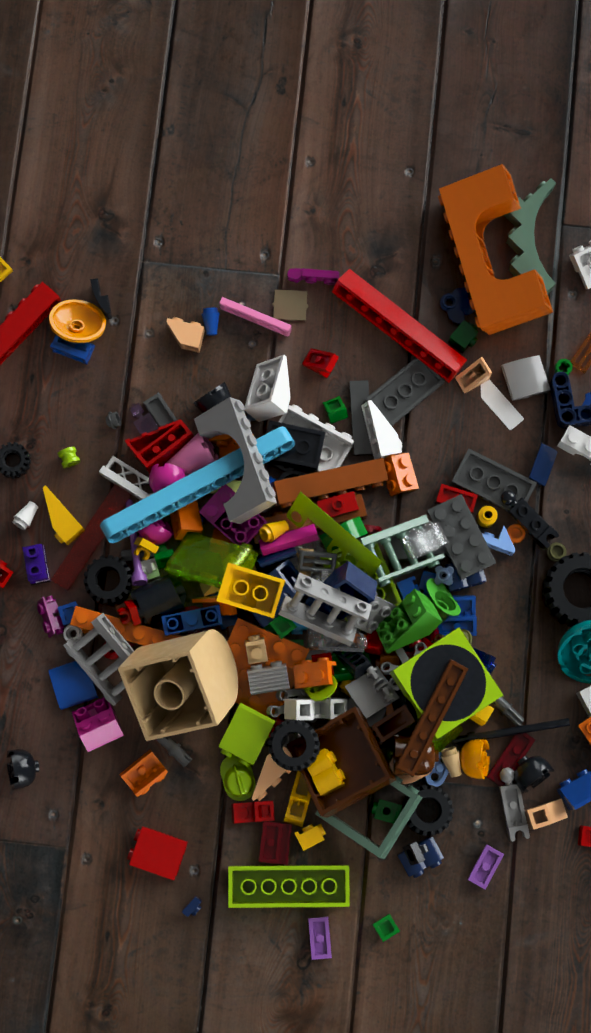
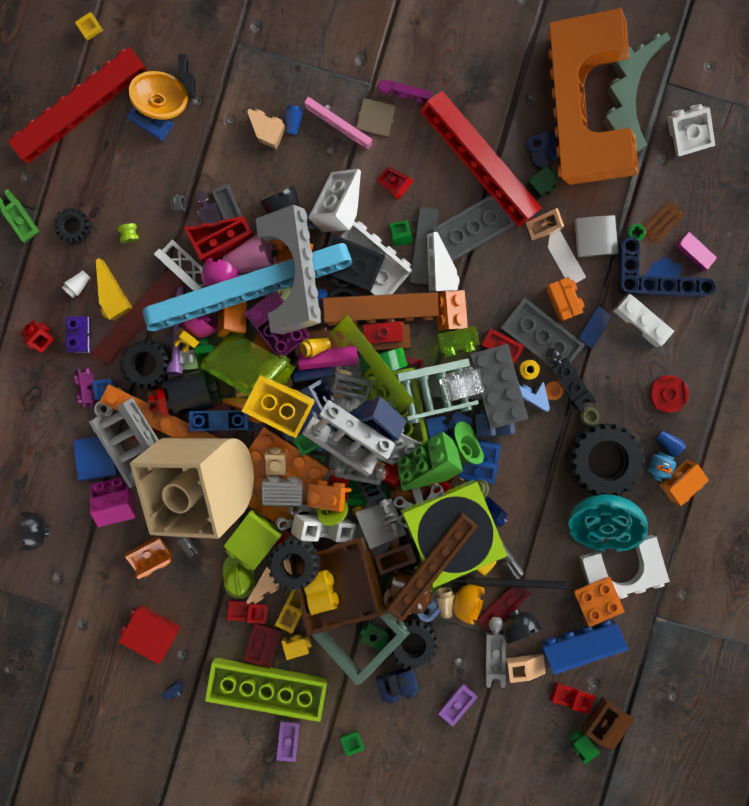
camera: 10 degrees right, 10 degrees up
sand blue plate [434,566,454,586] -> none
none -> clear neon green brick [436,326,480,357]
none -> orange brick [545,277,585,322]

